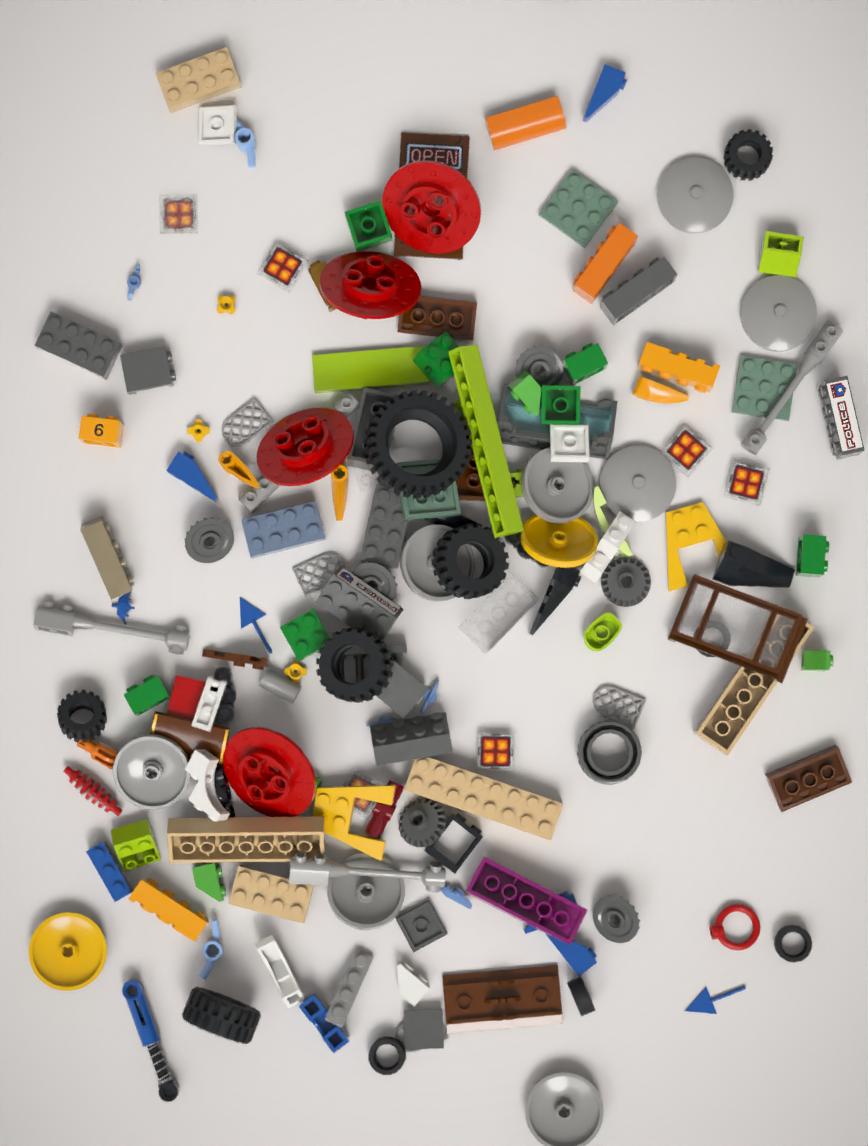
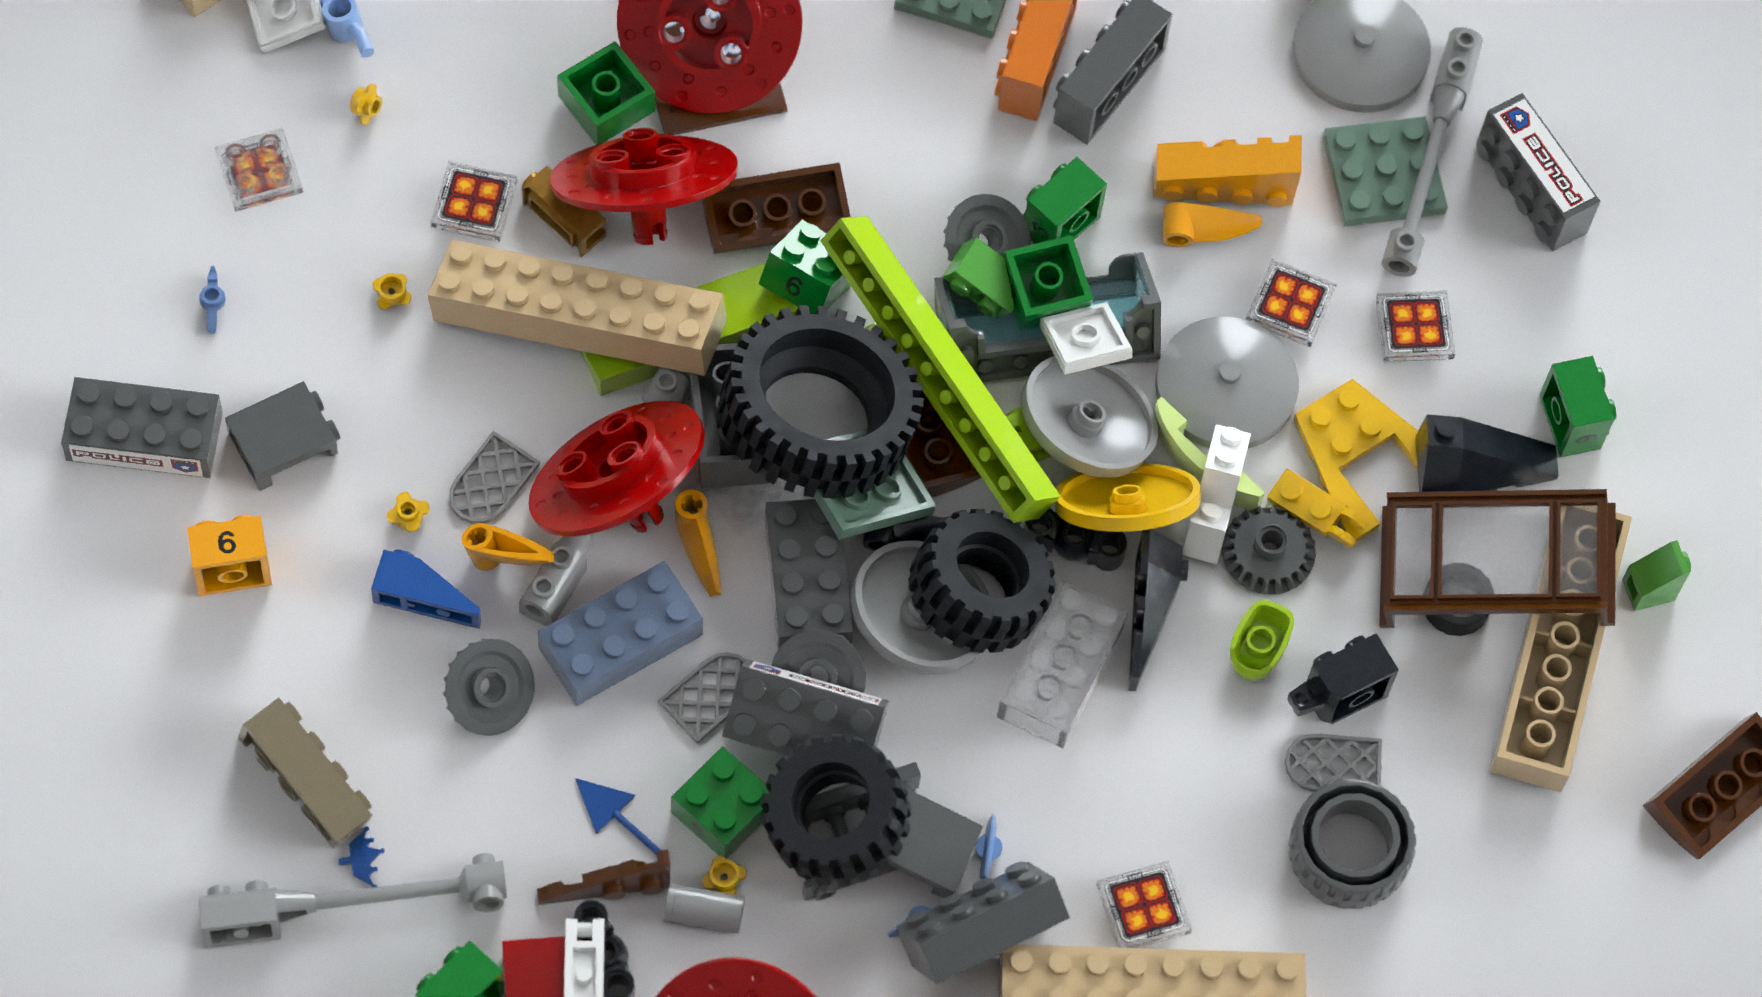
camera: 25 degrees left, 20 degrees down
none -> yellow plate [350,84,382,125]
none -> tan brick [427,240,727,376]
none -> yellow hinge [1266,468,1369,548]
none -> black hinge [1287,633,1399,724]

